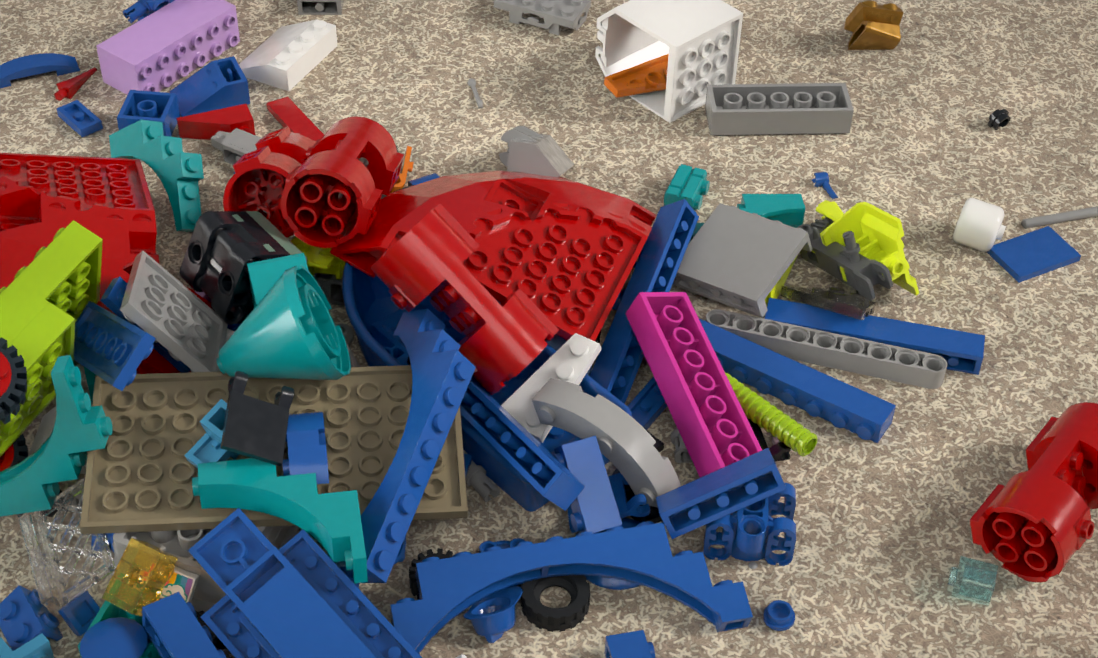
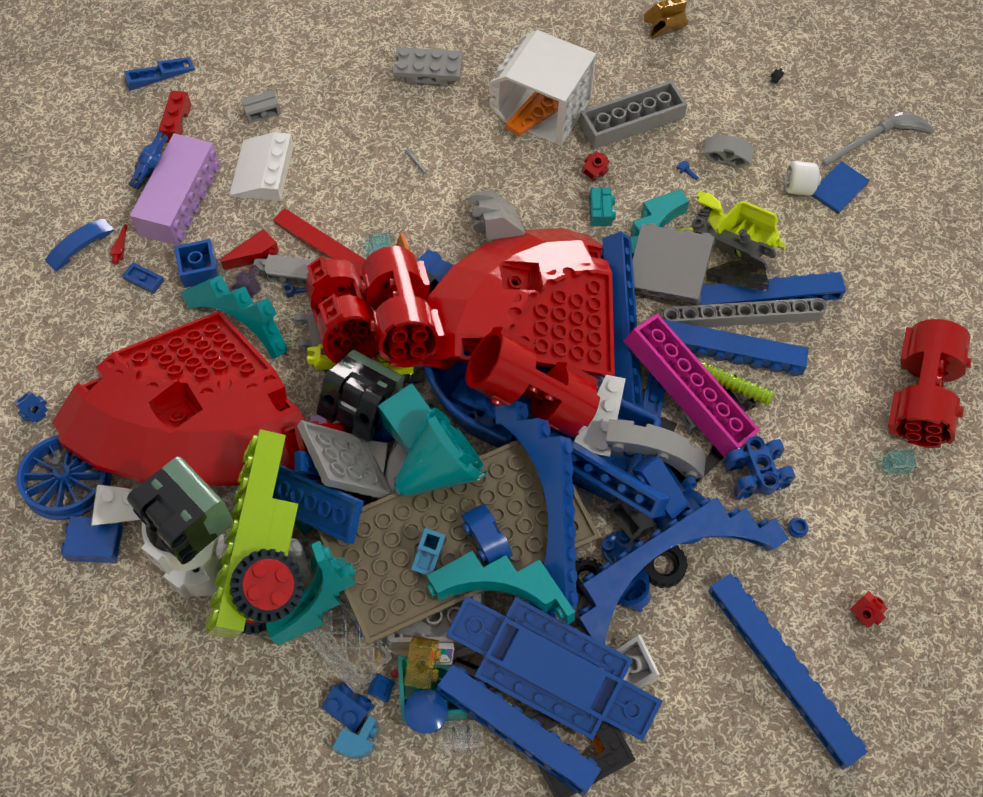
camera: 20 degrees left, 20 degrees up
blue slope [170,56,250,117] -> none
black flag [221,371,294,466] -> none
blue brick [656,448,787,539] -> none
none -> clear purple plant [228,265,262,298]
none -> red brick [581,151,610,182]
none -> dark grey piece [608,498,657,541]
none -> light grey brick [703,134,754,168]

